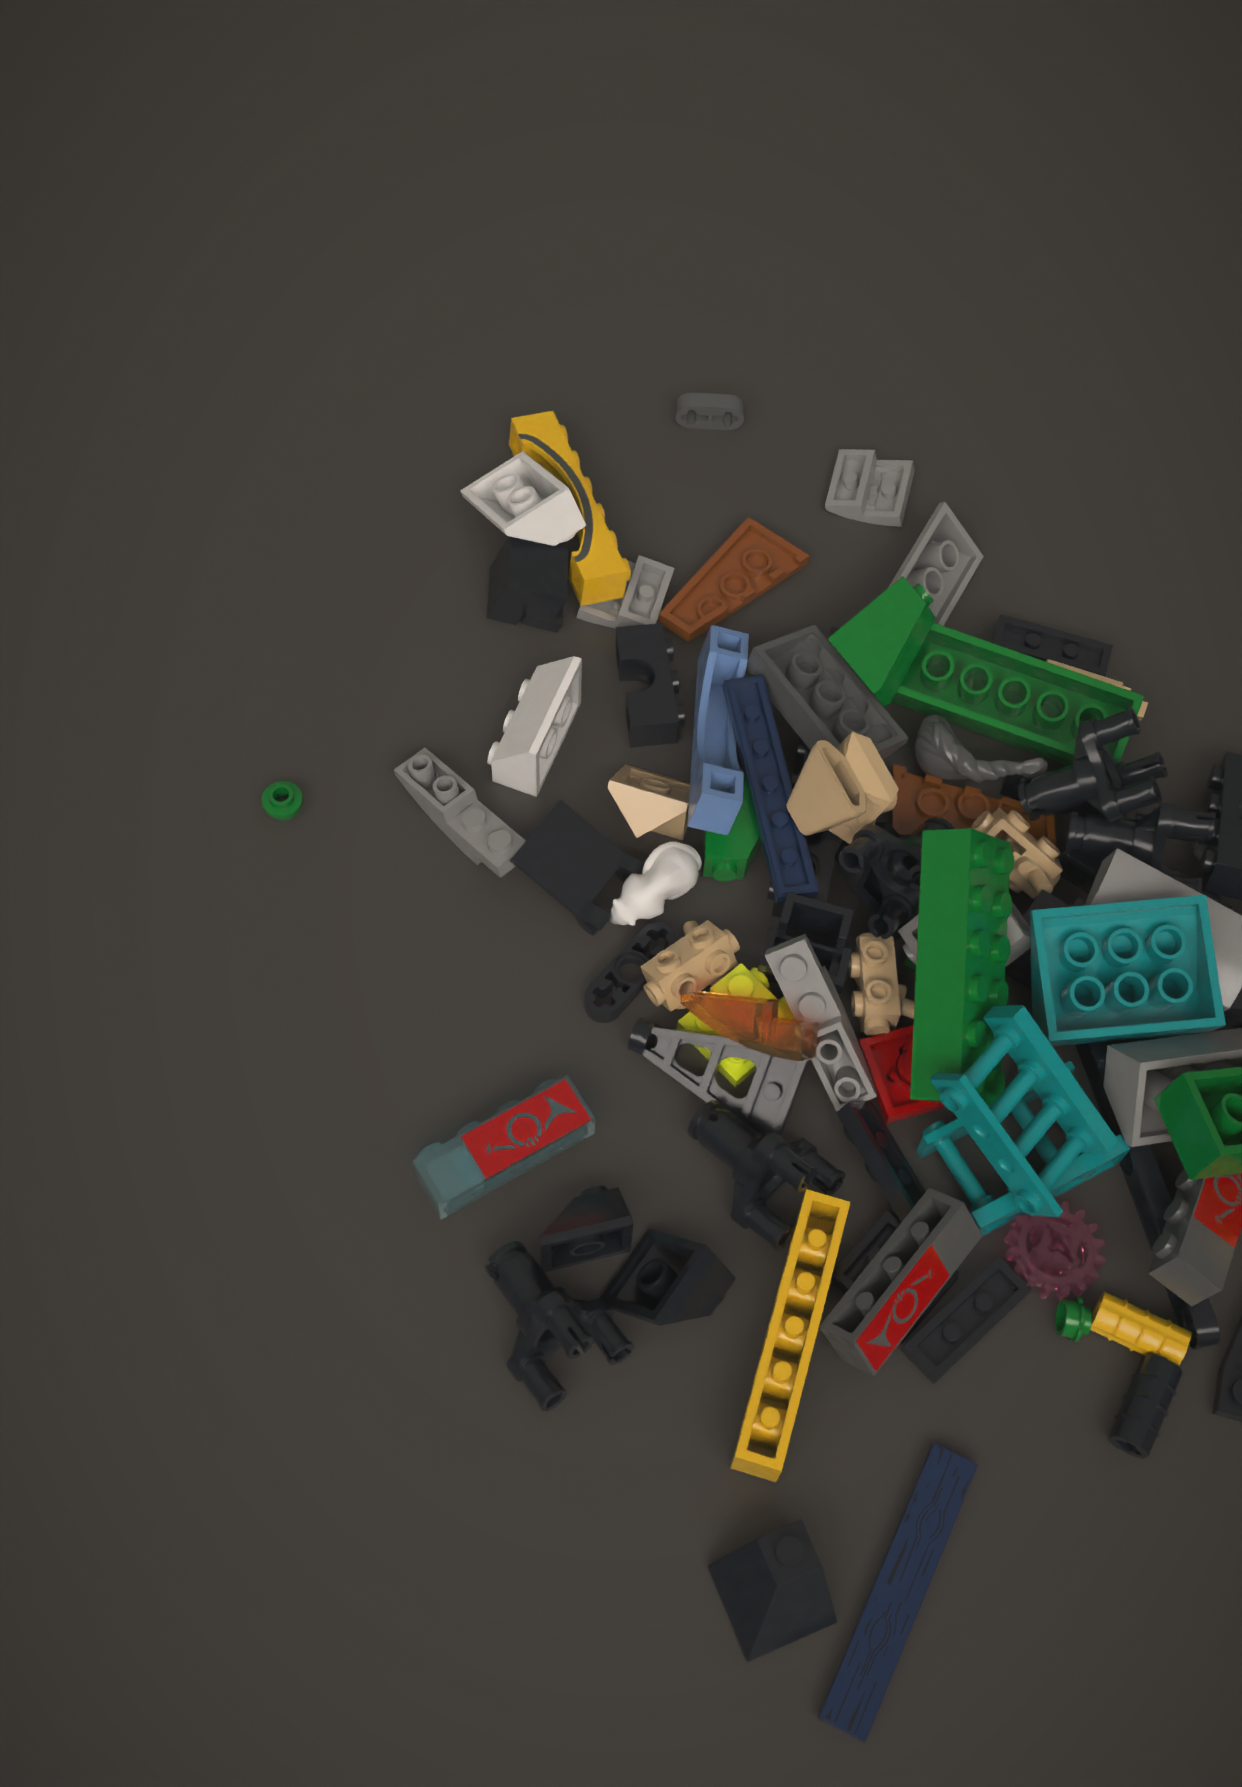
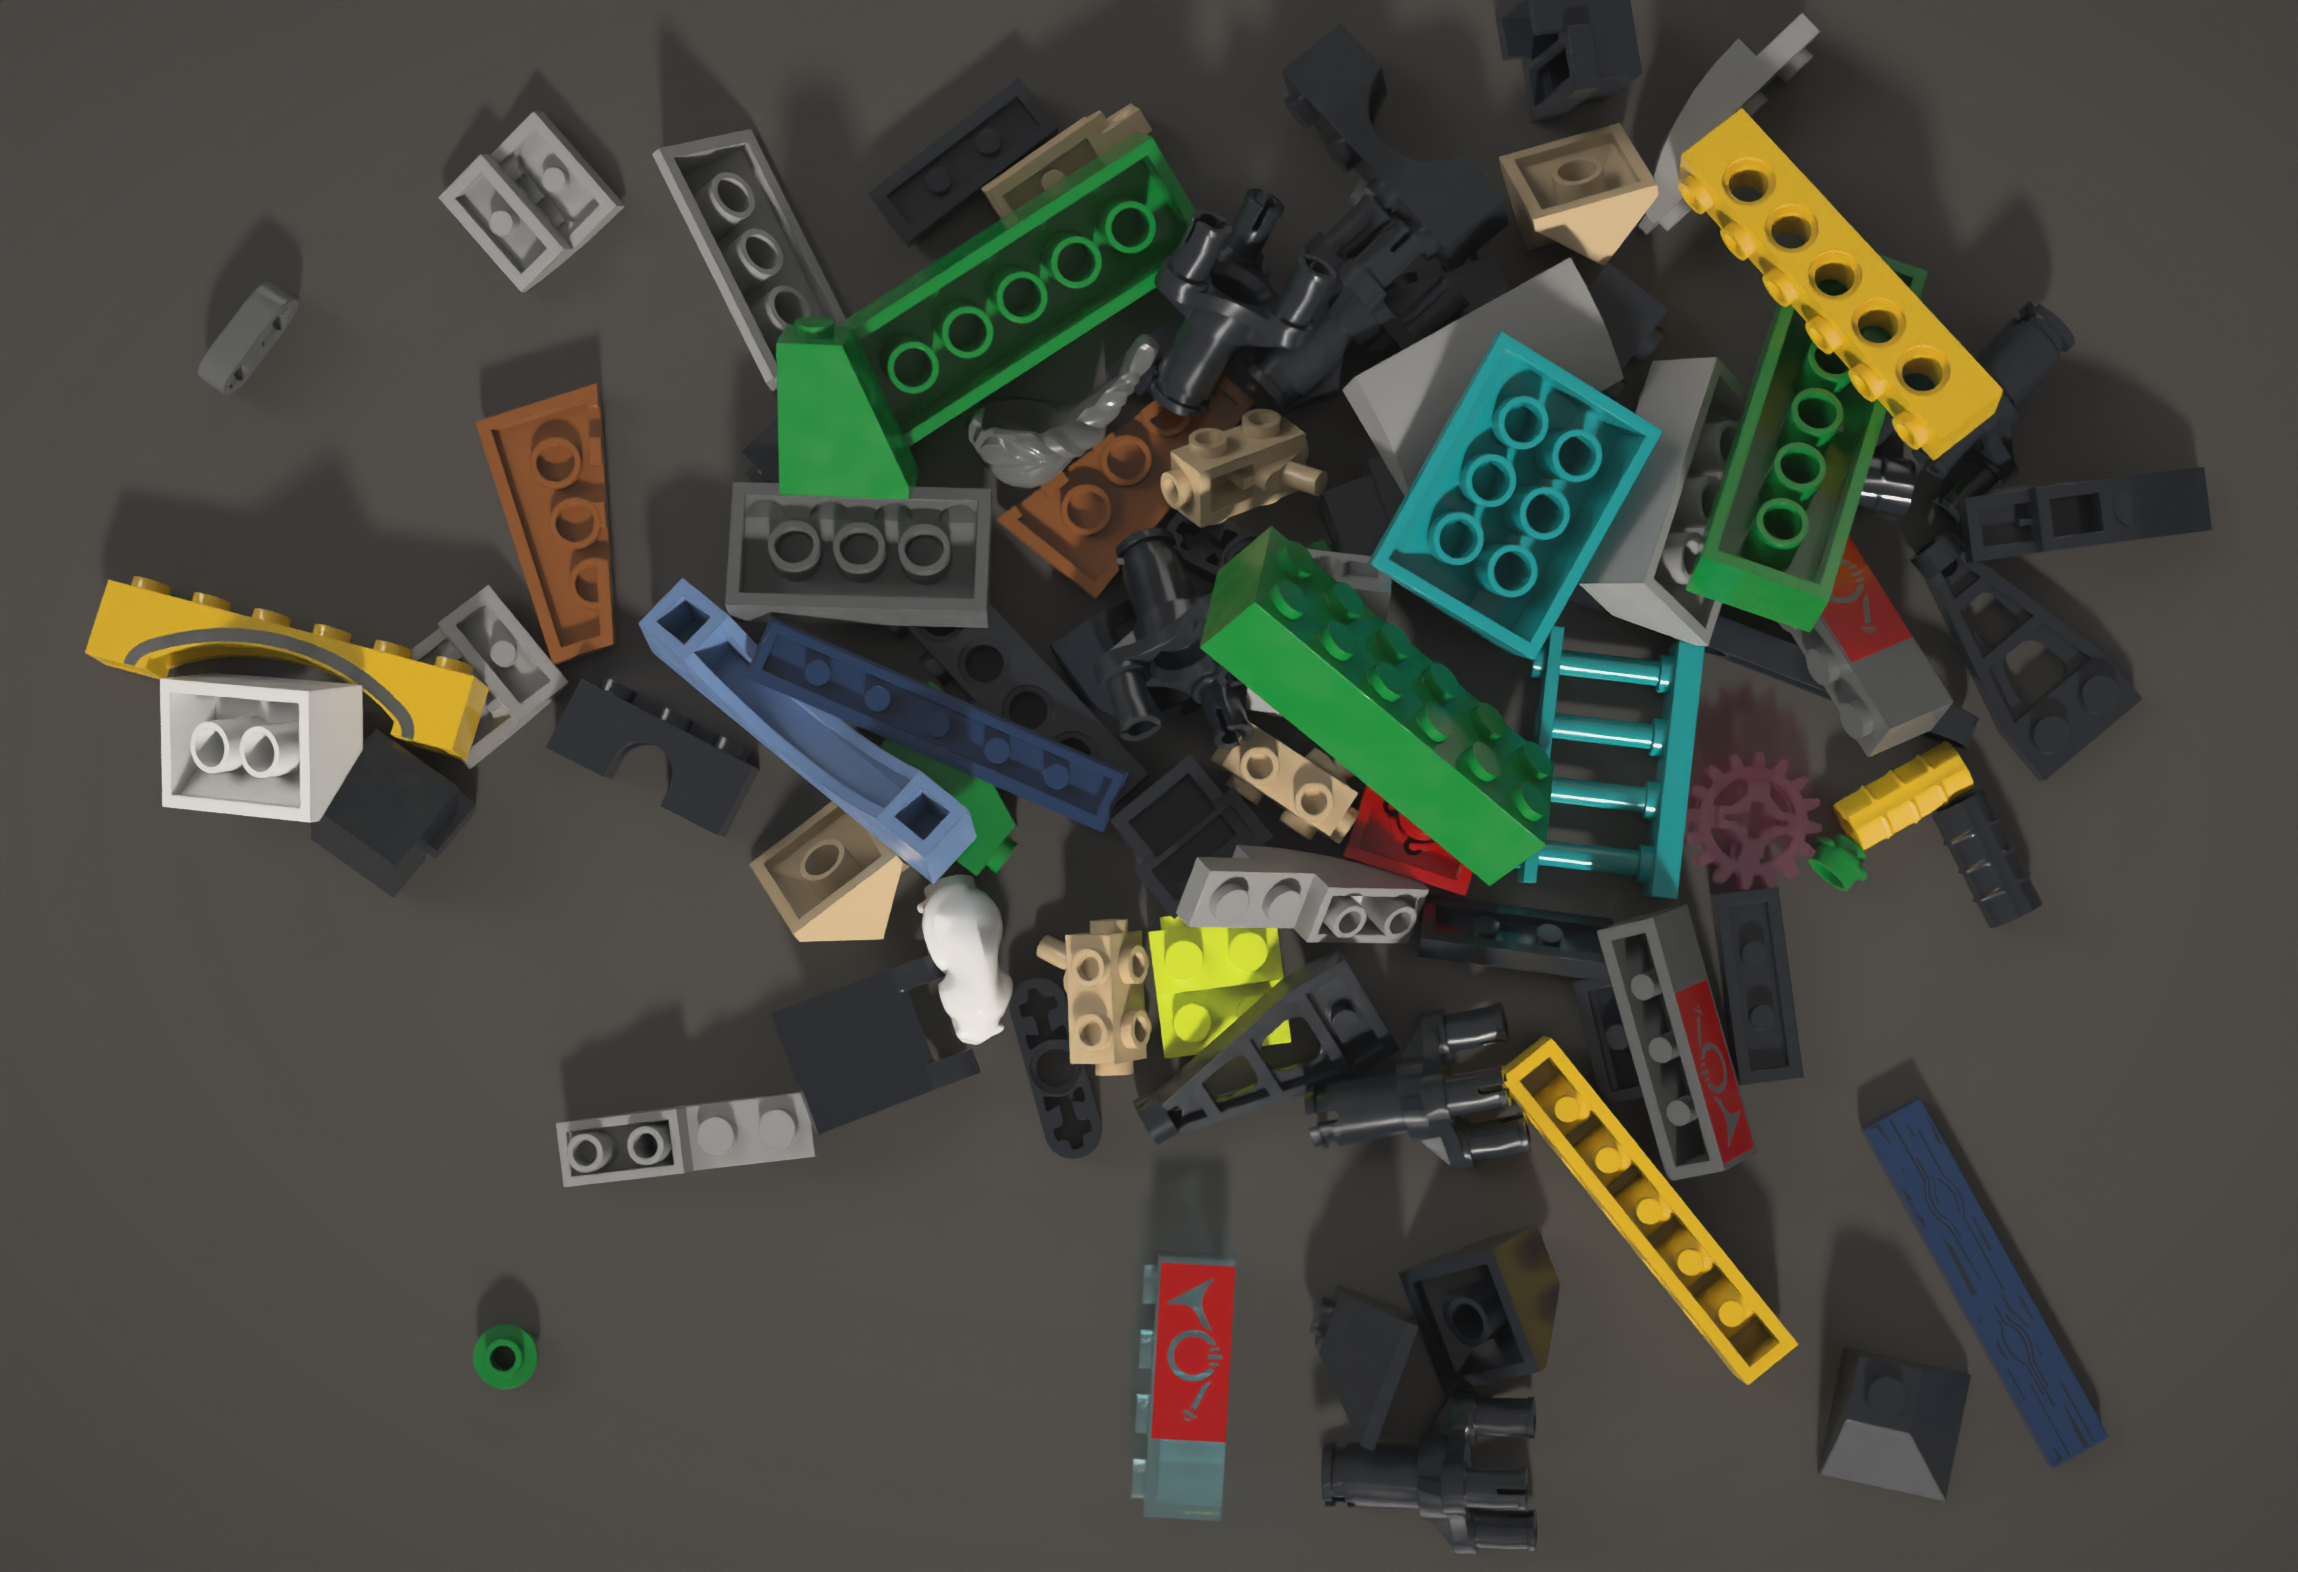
camera: 55 degrees left, 25 degrees up
white slope [487,656,582,797] -> none
clear orange slope [680,991,818,1062] -> none
tan piece [786,731,899,844] -> none
teal fence [929,1005,1119,1218] -> none

